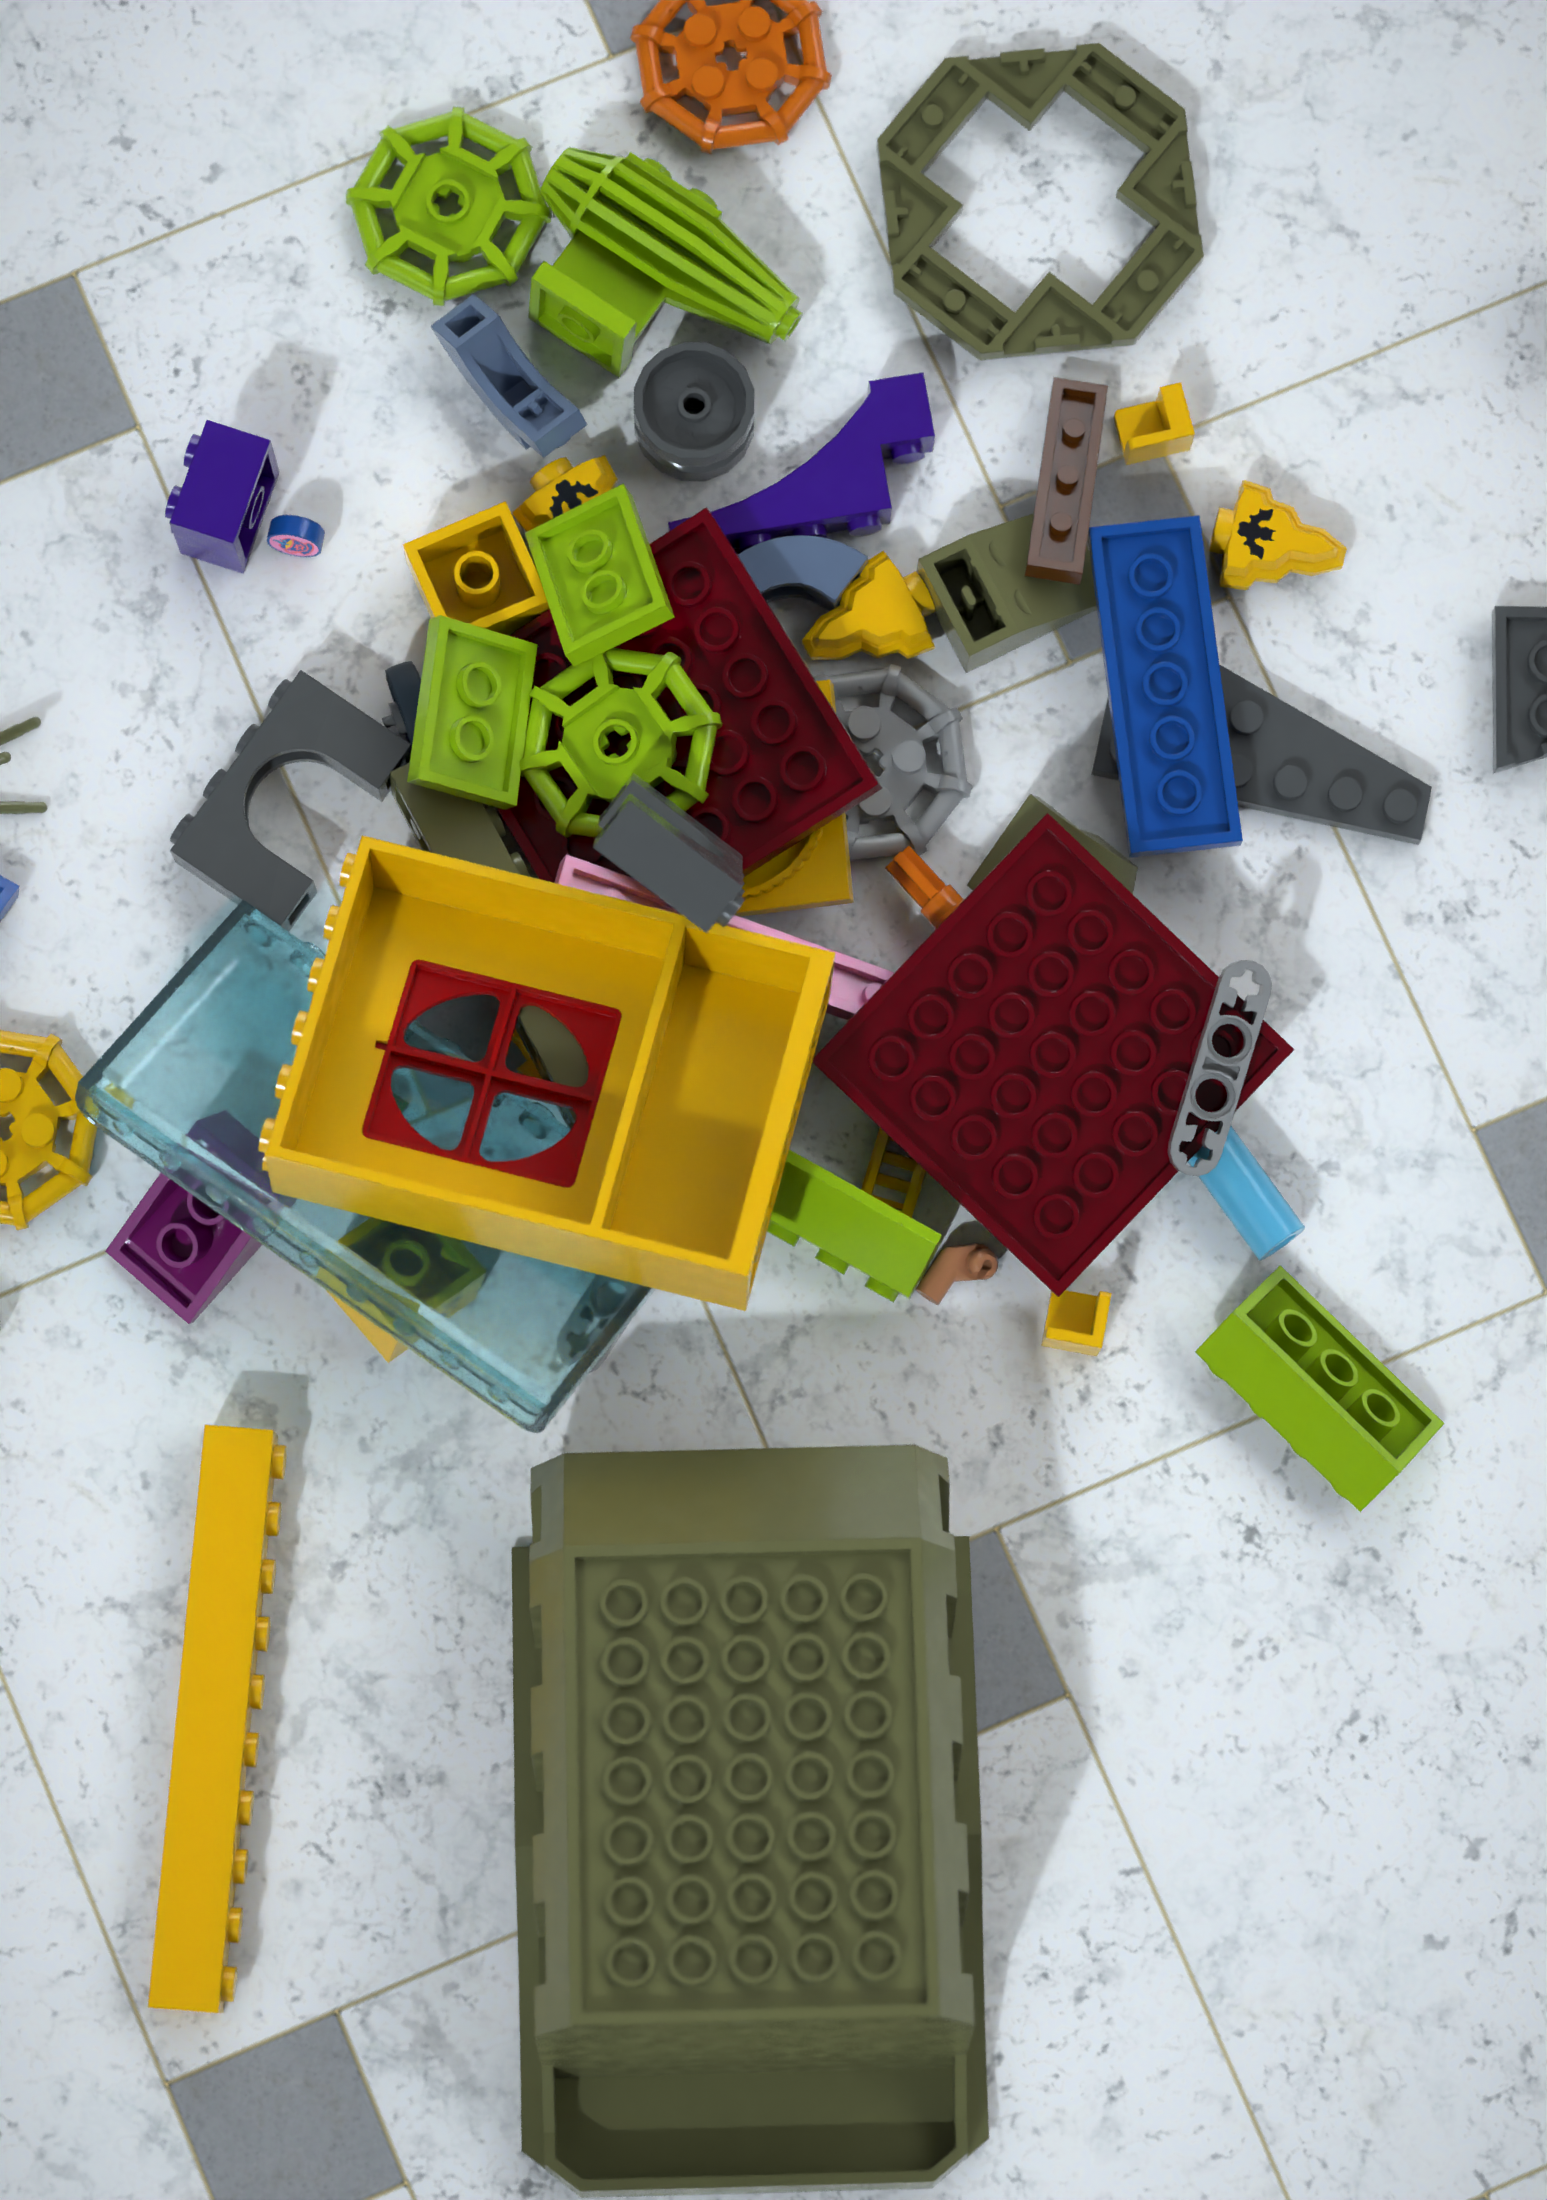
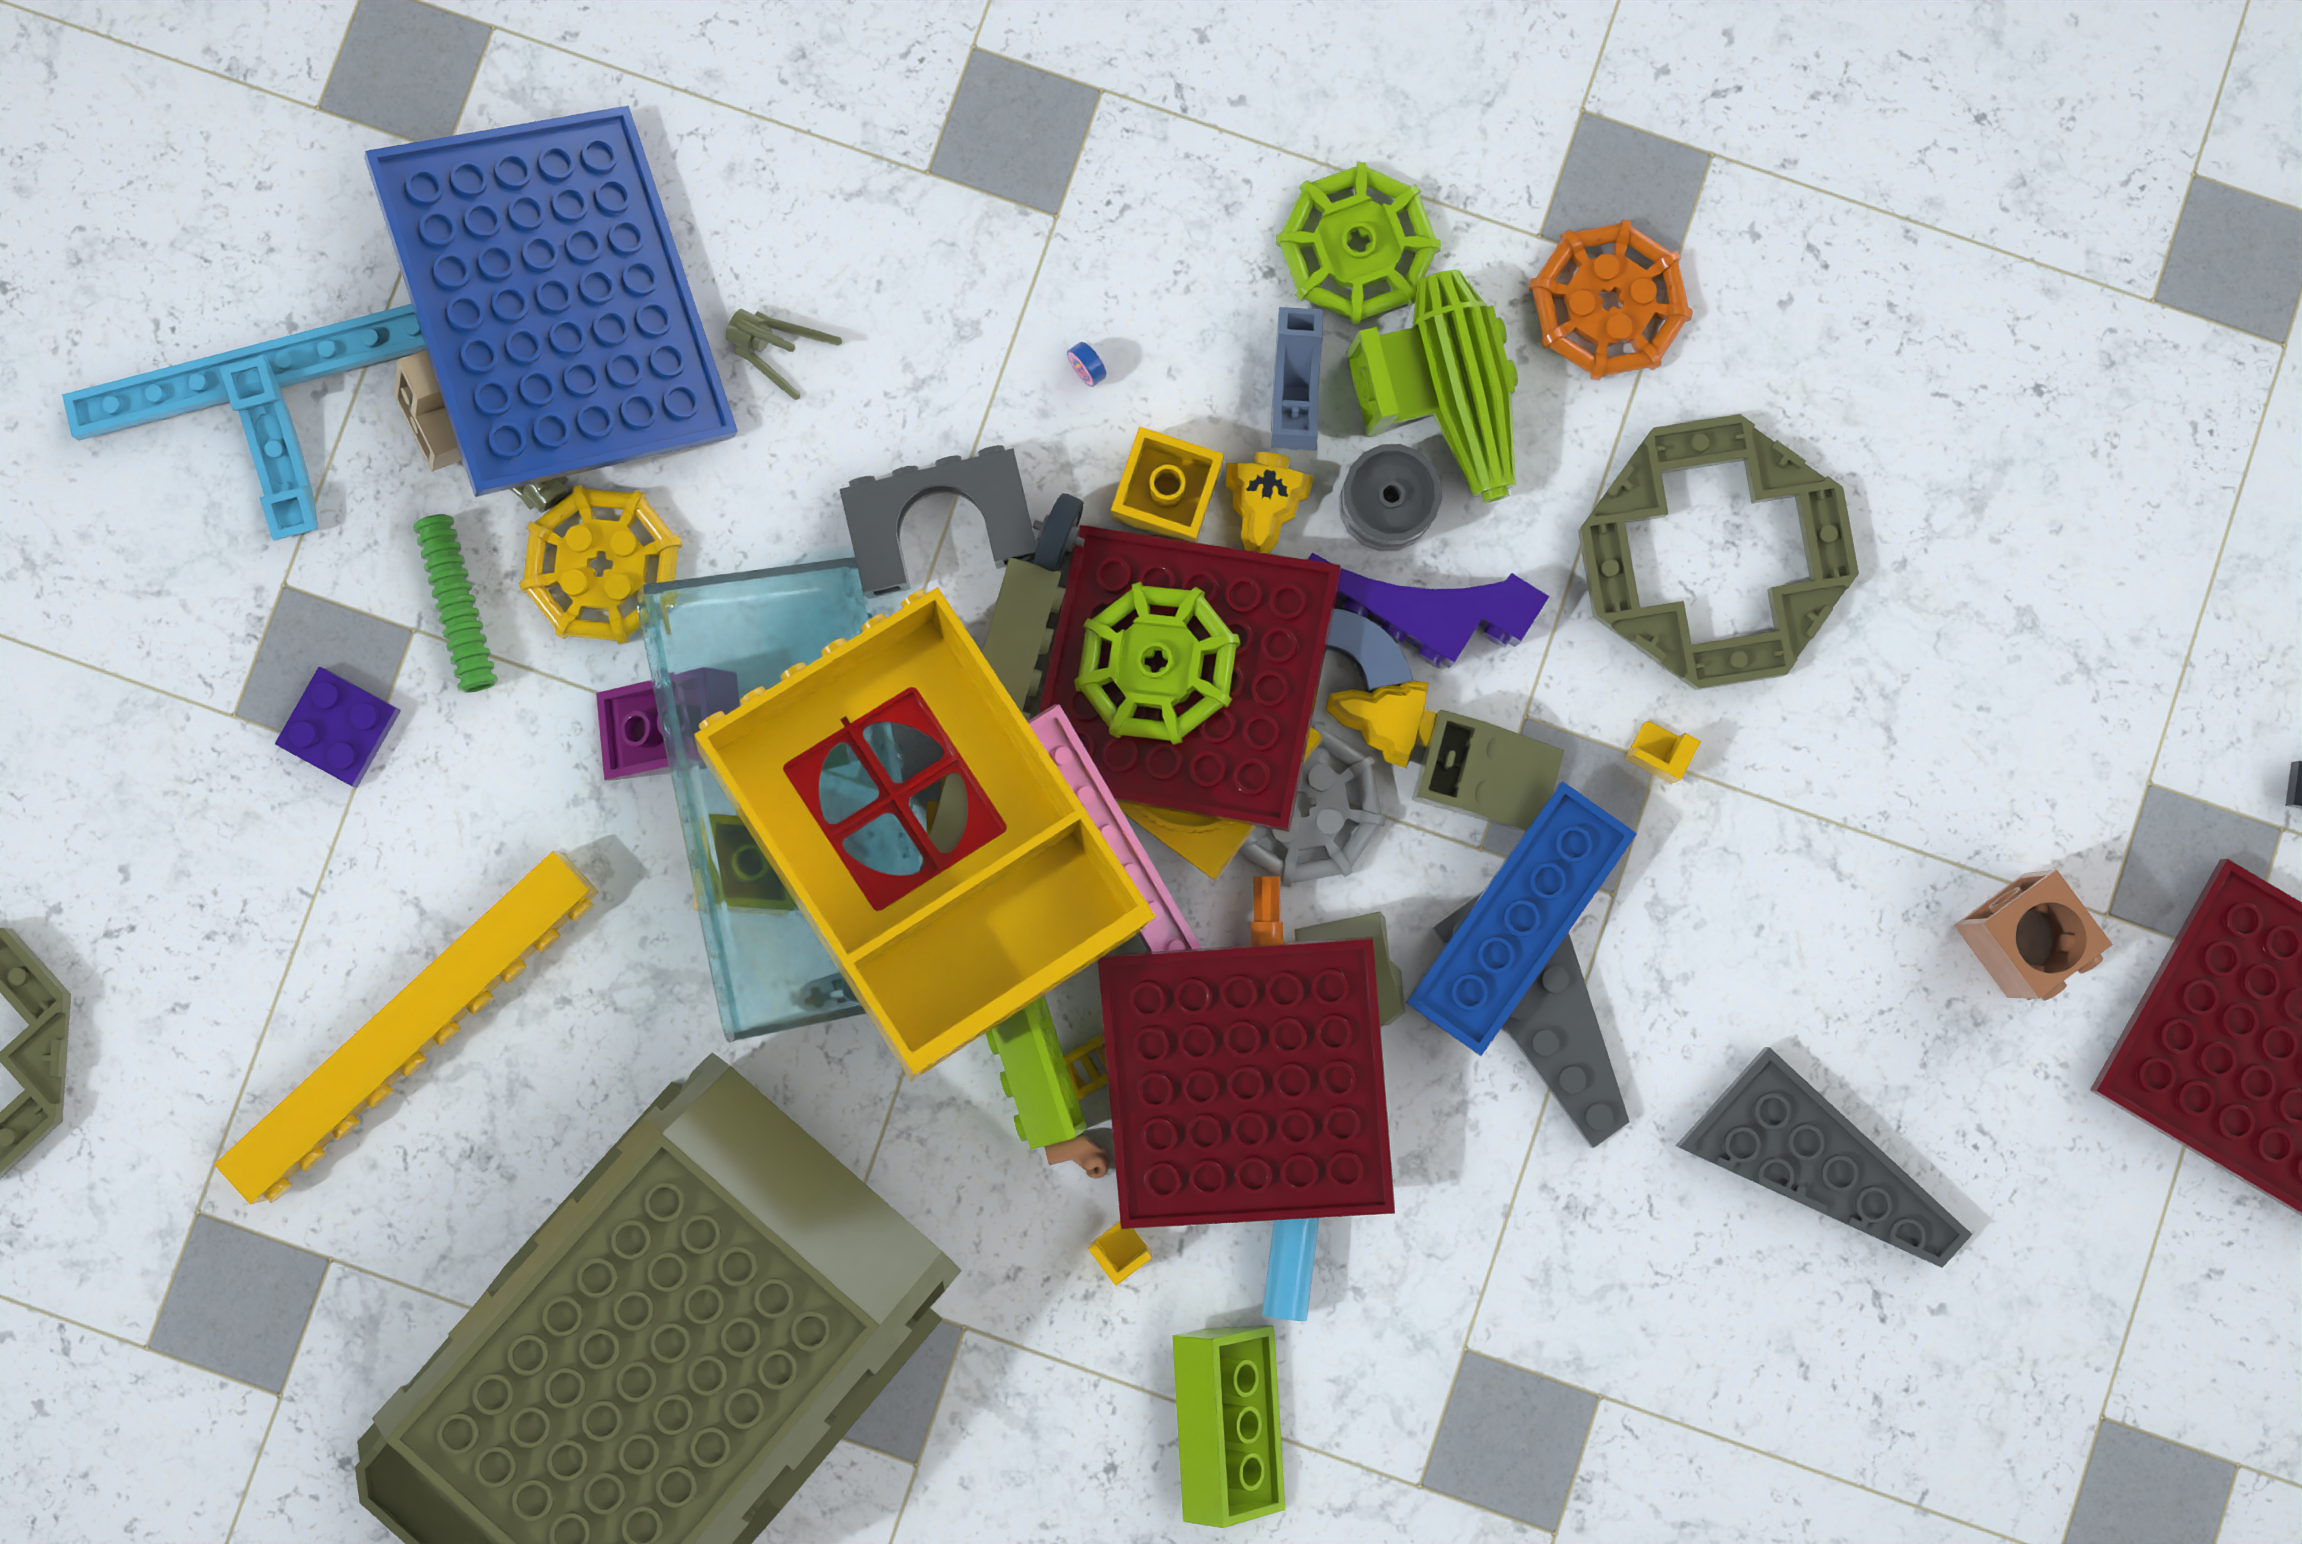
camera: 45 degrees right, 5 degrees up
dark purple brick [165,419,280,574] -> none
lime plate [407,615,538,810] -> none
lime plate [525,483,675,667] -> none
dark grey arch [593,773,745,933] -> none
plate [1025,377,1108,585] -> none
light grey beam [1167,960,1272,1176] -> none
yellow rock [1209,480,1347,590] -> none

